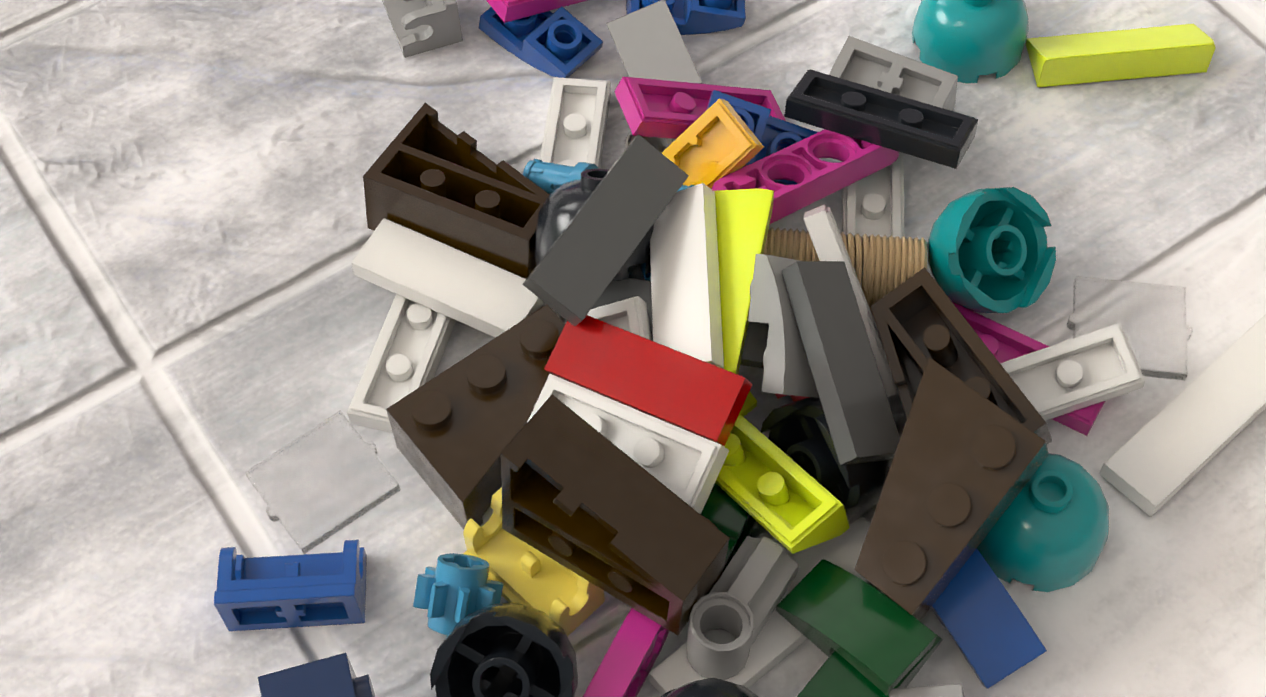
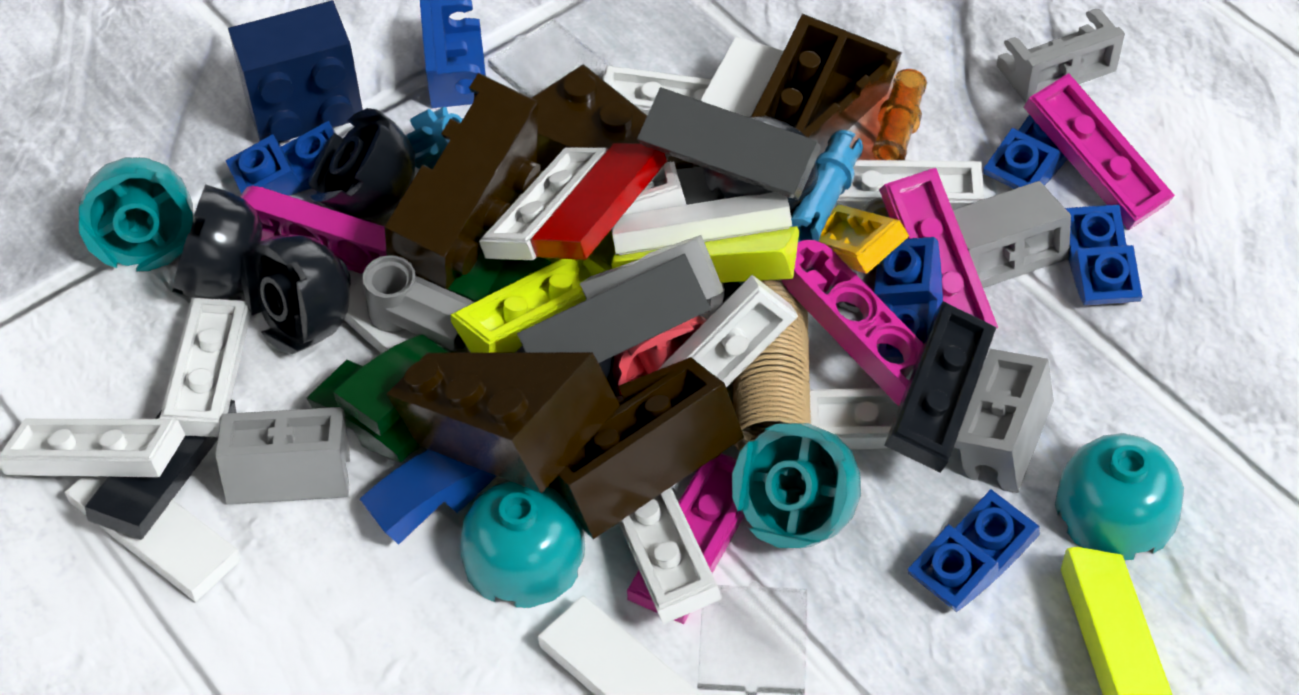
camera: 85 degrees right, 5 degrees down
none -> clear orange pin [872,69,928,160]
none -> blue slope [907,489,1040,612]

